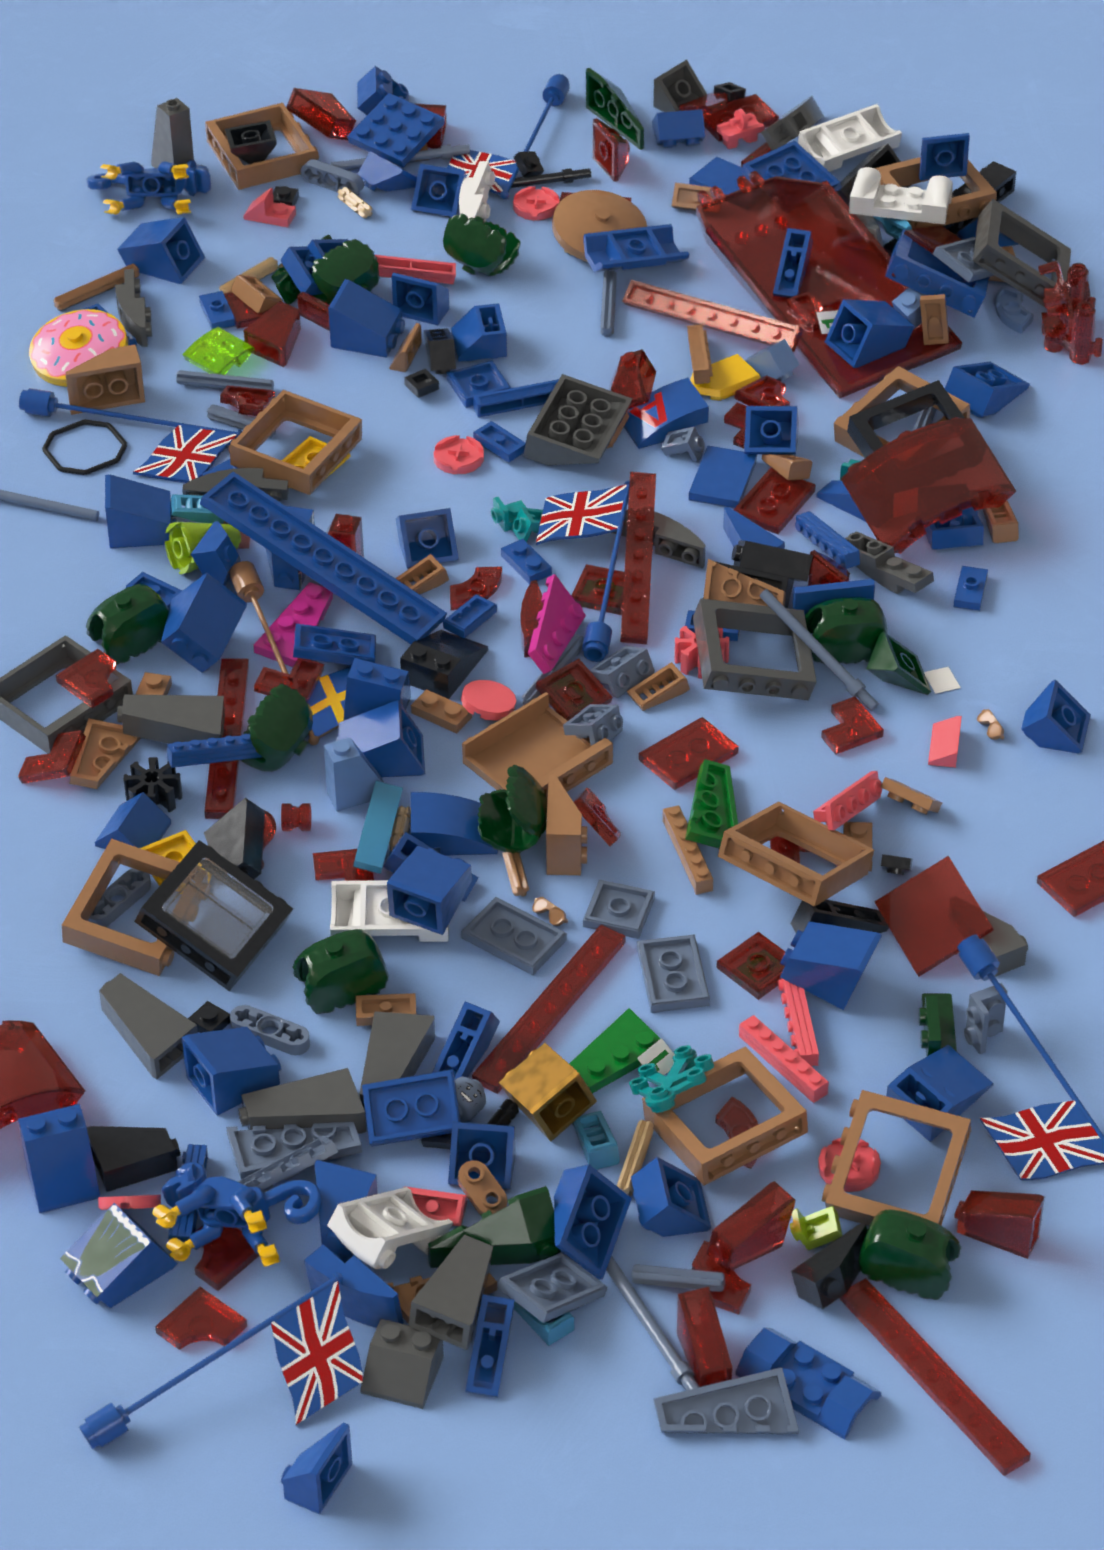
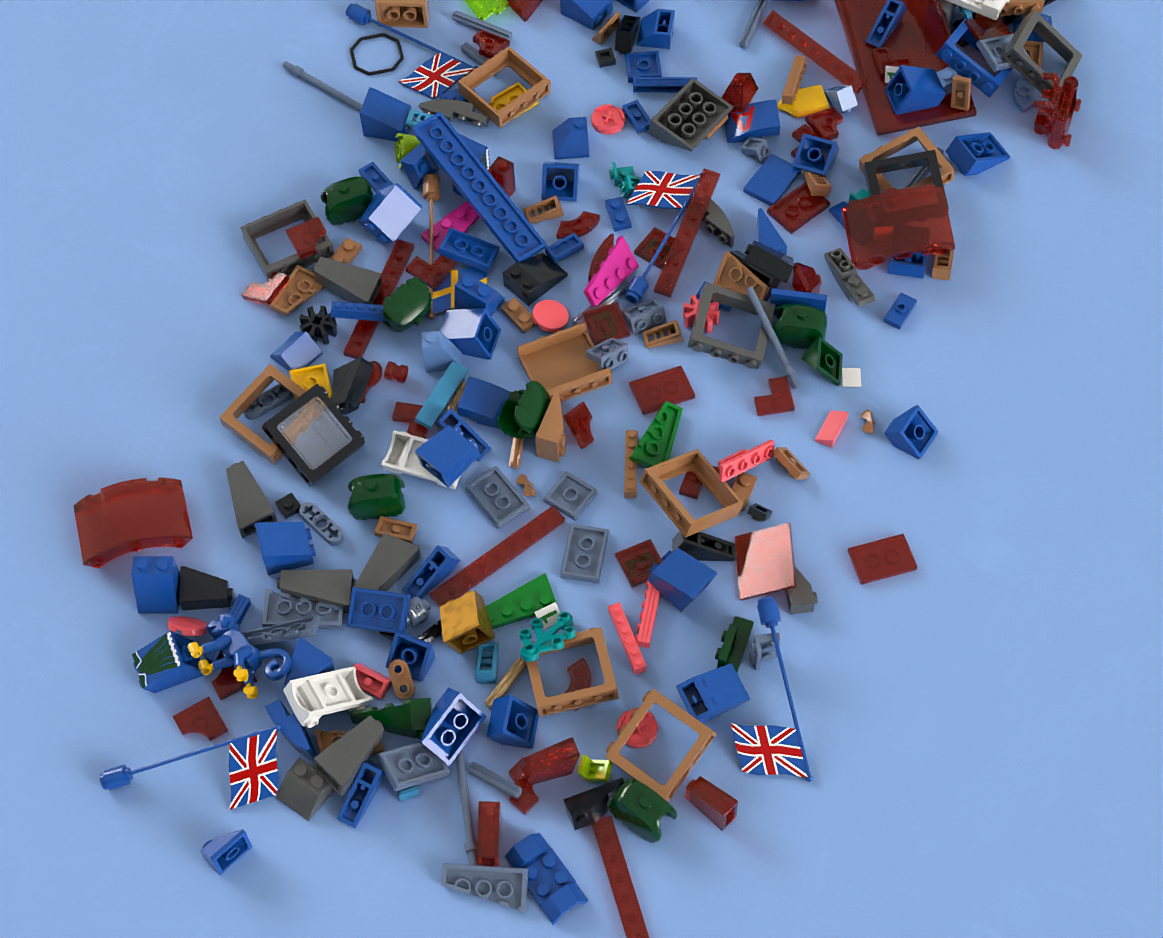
camera: 20 degrees right, 15 degrees up
blue piece [795,511,860,569] -> none
none -> blue slope [552,117,589,159]

